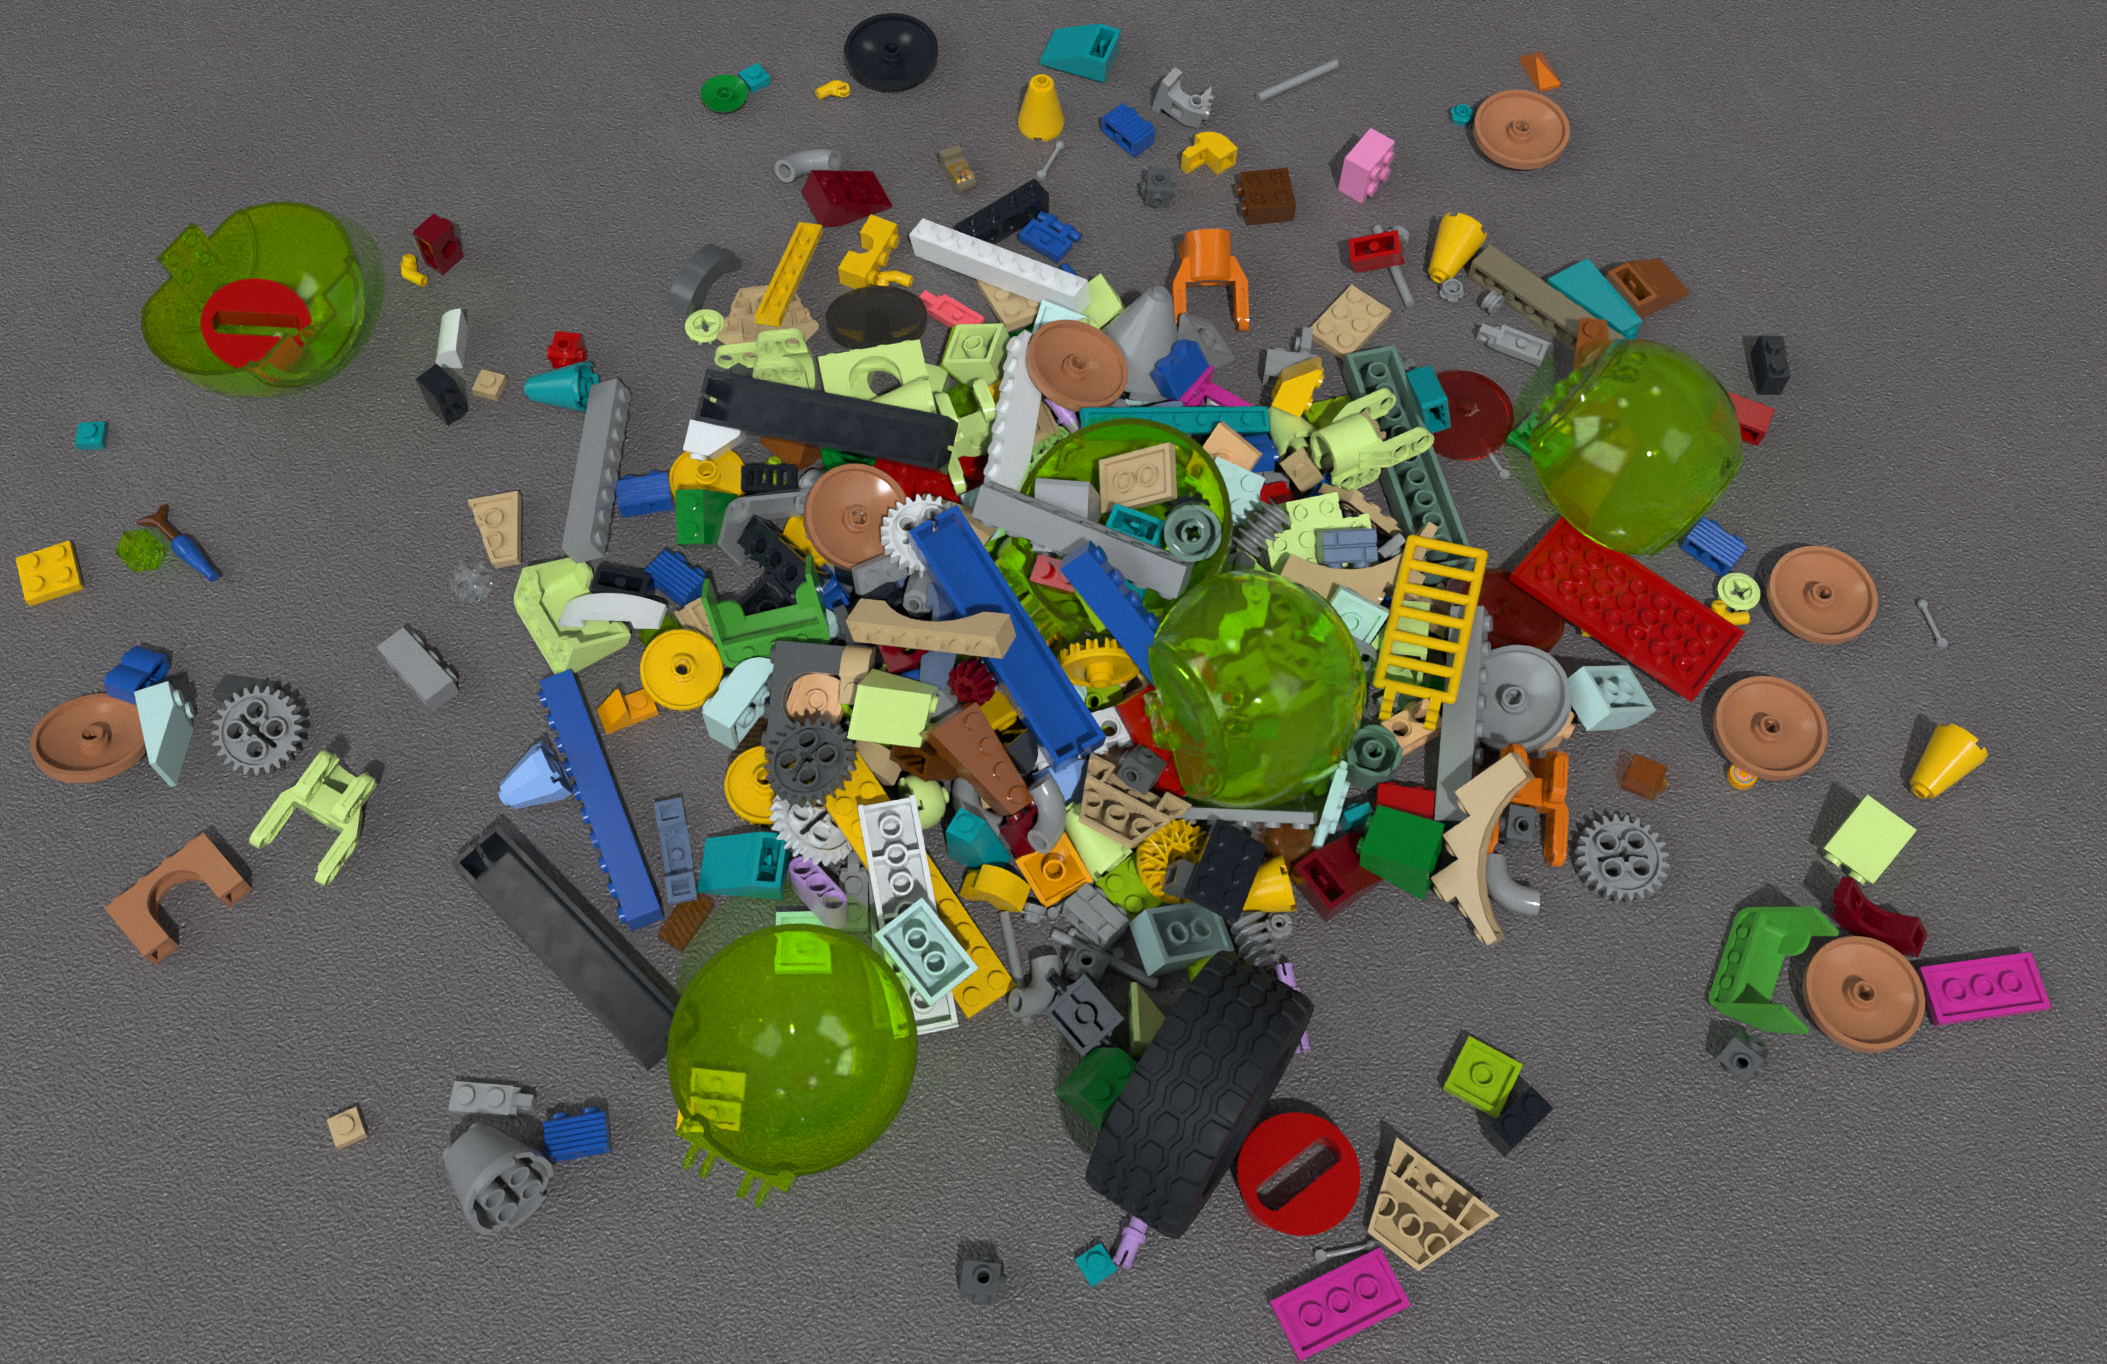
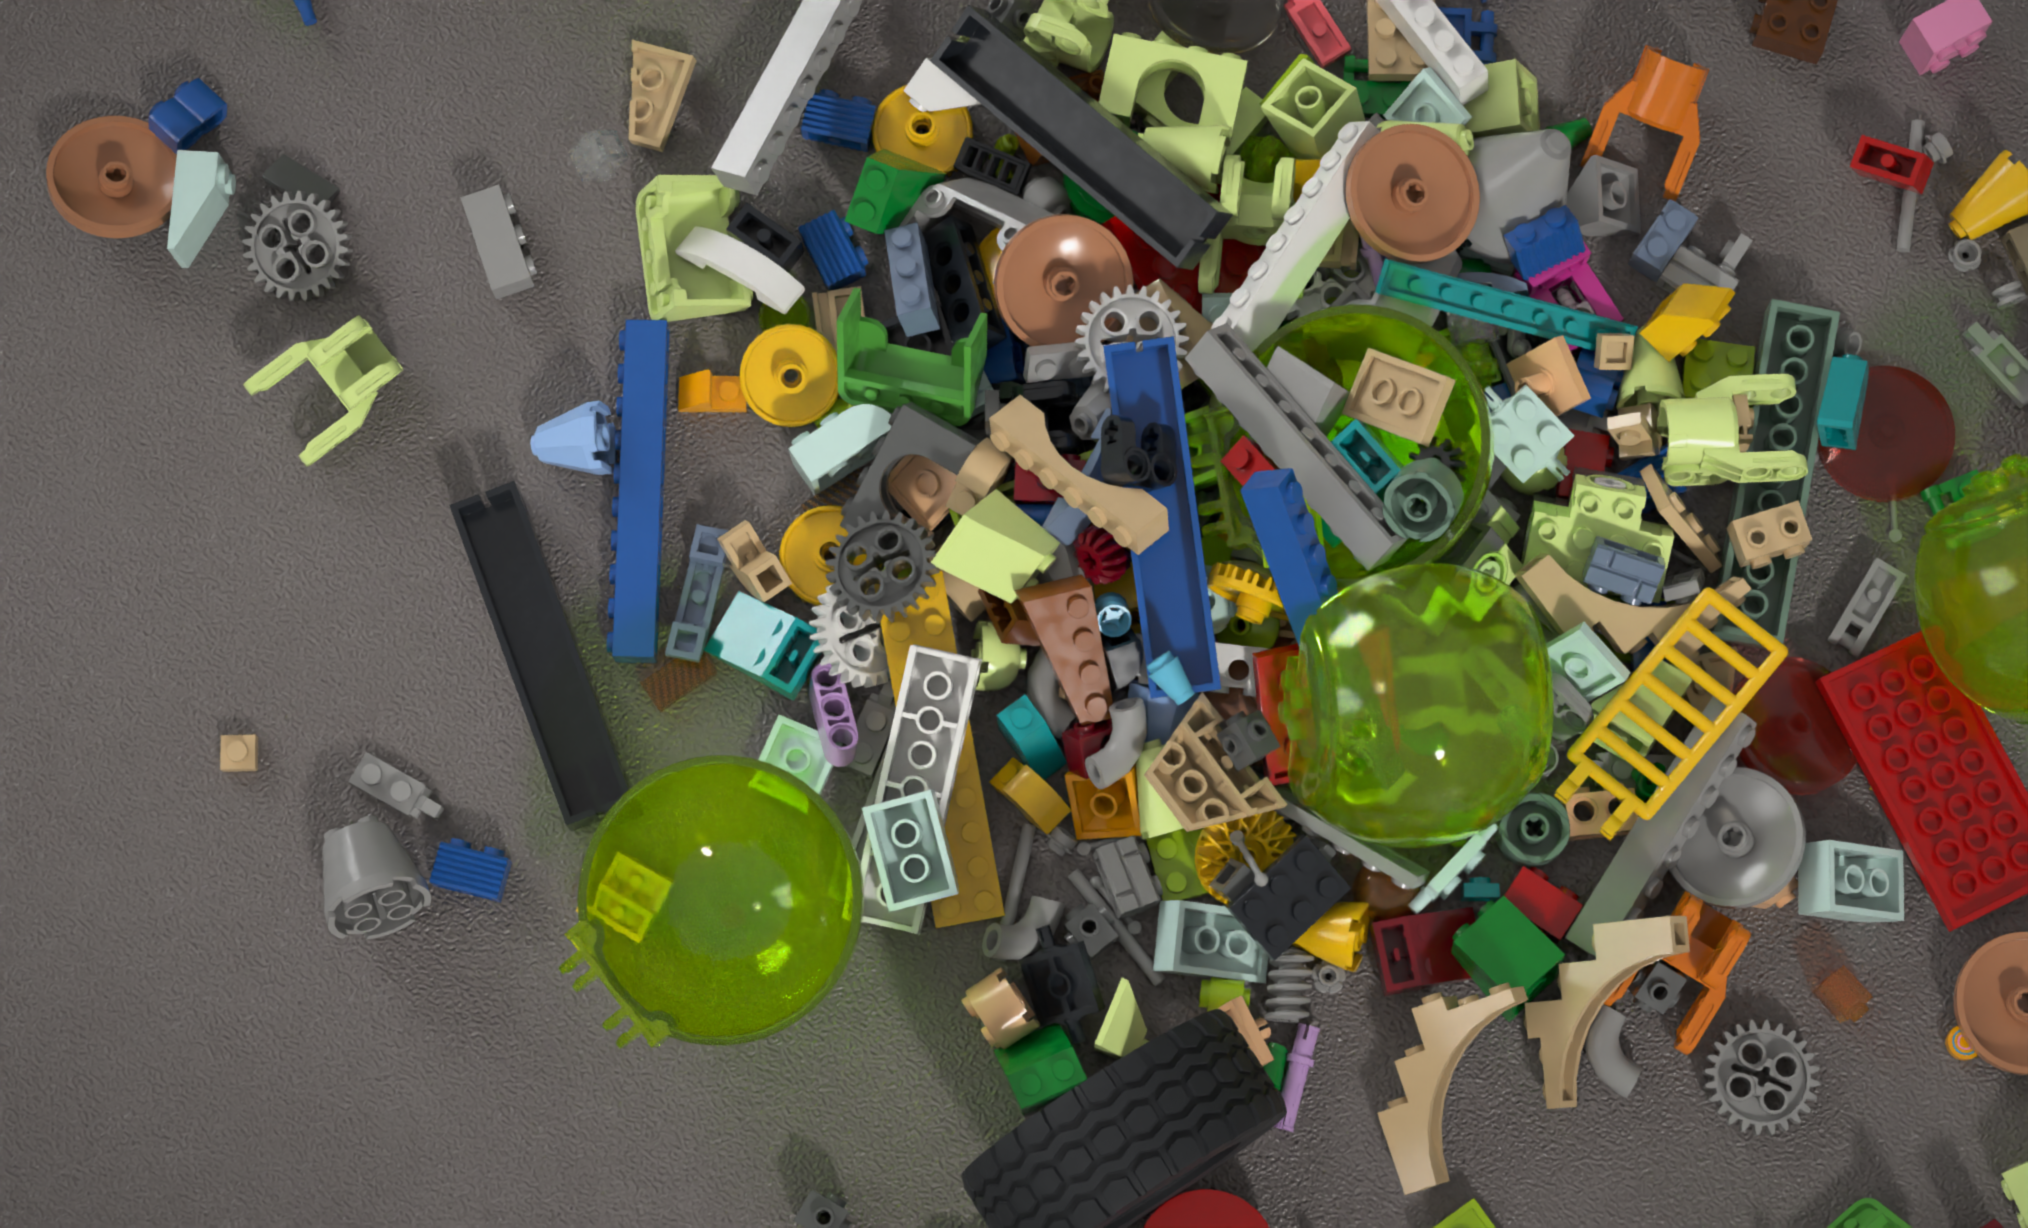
camera: 30 degrees right, 15 degrees up
nougat arch [104,833,253,966] -> none
light grey piece [1231,498,1292,558] -> none
tan plate [1310,284,1392,362] -> none
none -> tan brick [717,520,792,602]
none -> sand blue brick [884,222,940,337]
none -> light nougat brick [961,967,1040,1050]
none -> medium azure wheel [1095,592,1131,637]
none -> black piece [1100,415,1178,492]
none -> medium azure cone [1146,651,1195,705]
none -> light grey hinge [1230,830,1268,887]
none -> tan arch [1377,983,1528,1195]
none -> tan plate [1594,333,1634,370]
none -> sand blue brick [1628,200,1698,282]
none -> tan brick [1726,500,1812,569]
none -> light grey plate [1827,557,1906,658]

